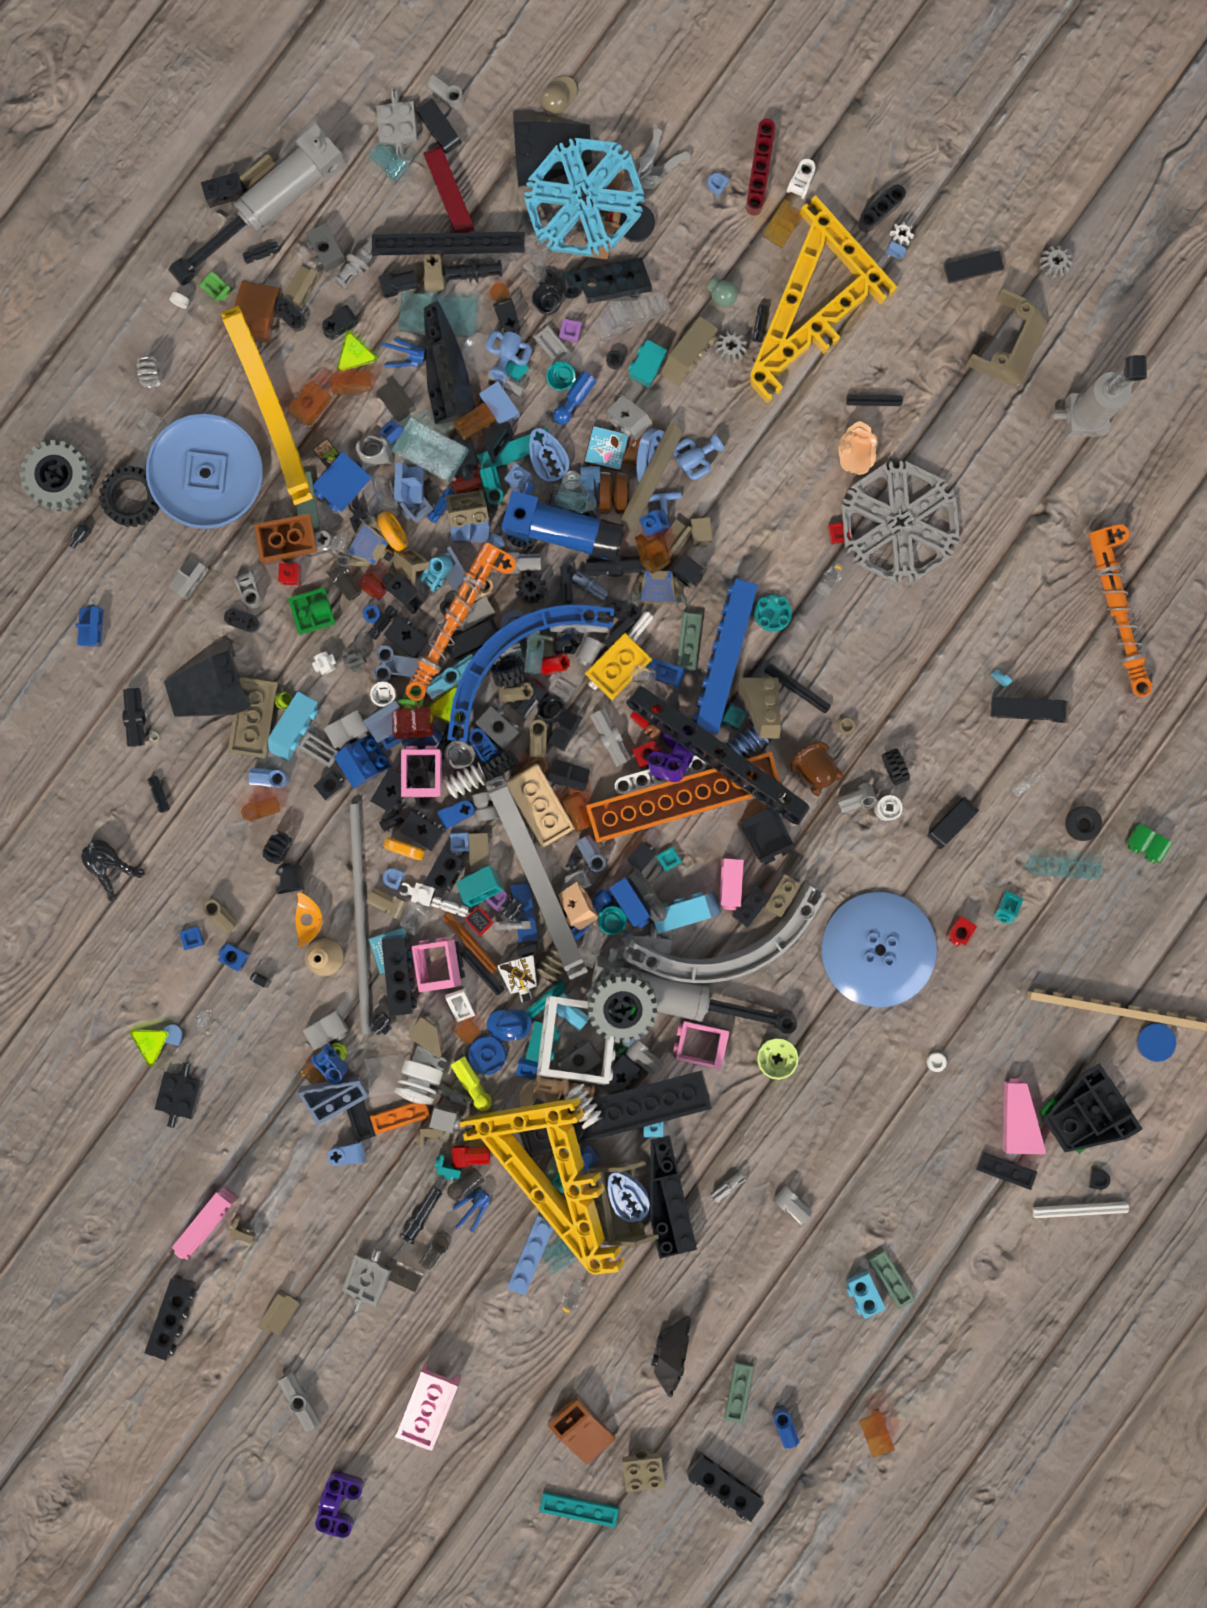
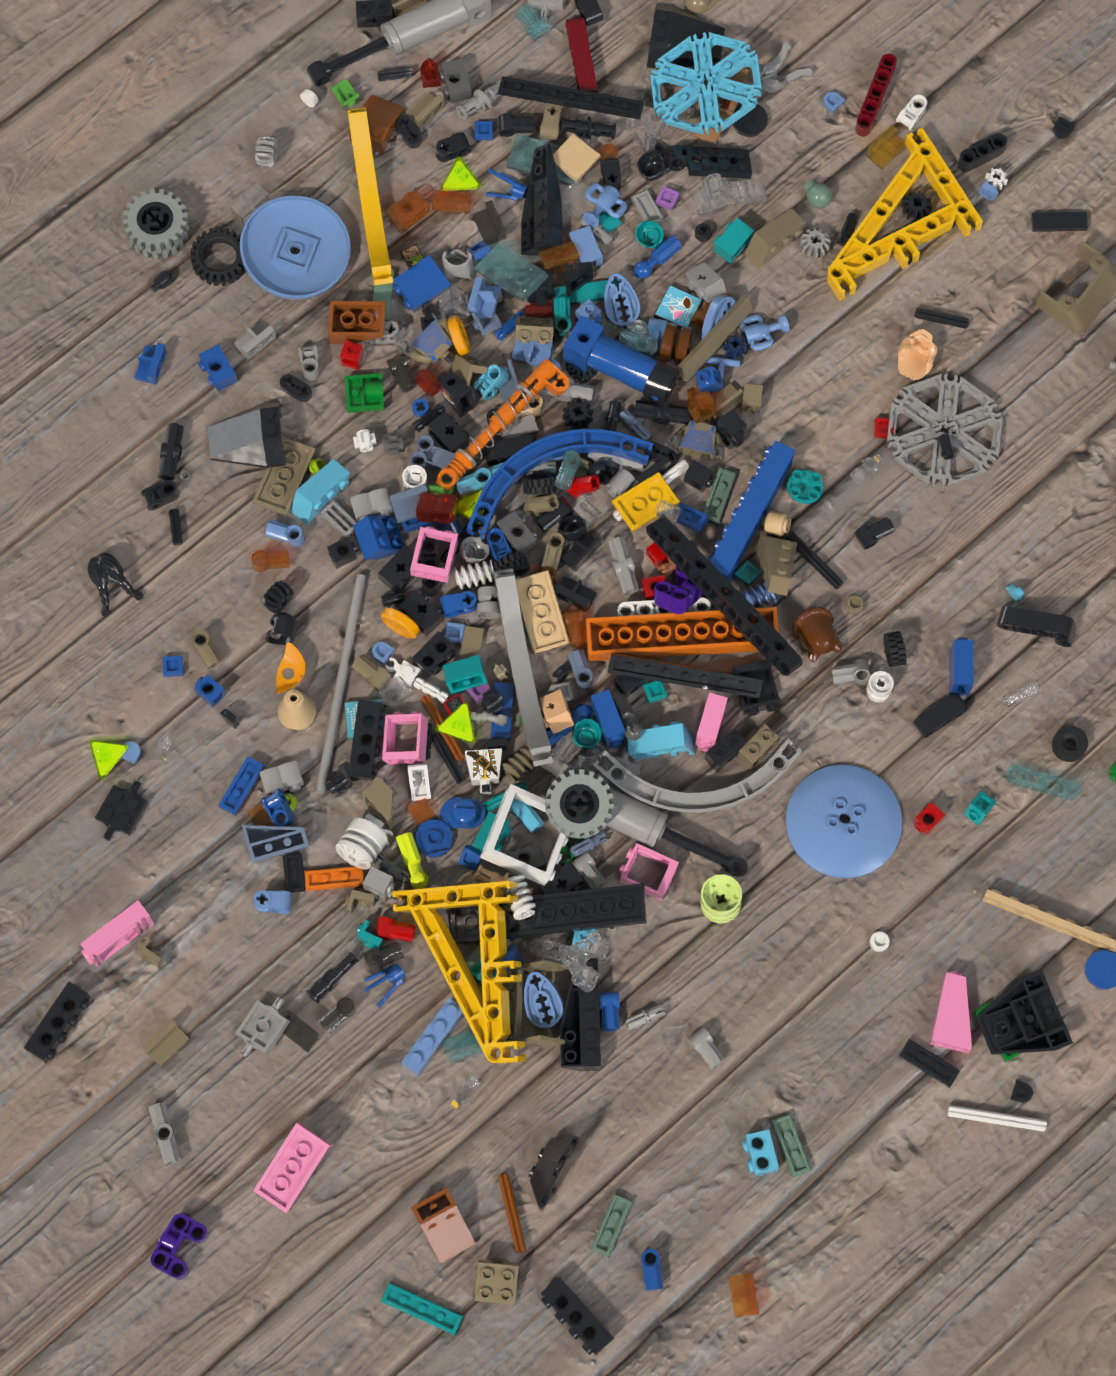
camera: 10 degrees right, 15 degrees down
none -> black piece [141,480,180,511]
none -> blue brick [198,345,237,391]
none -> blue plate [218,756,265,816]
none -> clear red plate [420,57,441,88]
none -> clear neon green piece [435,702,476,744]
none -> blue tile [475,121,493,140]
none -> dark tan plate [492,663,509,681]
none -> dark orange axle [498,1174,526,1253]
none -> clear beam [529,932,609,992]
none -> tan tile [553,134,601,183]
none -> blue piece [599,991,620,1032]
none -> black plate [608,653,763,698]
none -> black brick [684,460,714,492]
none -> dark blue gear [723,336,747,360]
none -> tan head [762,510,791,537]
none -> black piece [854,517,895,550]
none -> black gear [901,190,932,222]
none -> black pin [938,434,955,460]
none -> blue brick [949,637,974,696]
none -> black tile [1053,116,1075,138]

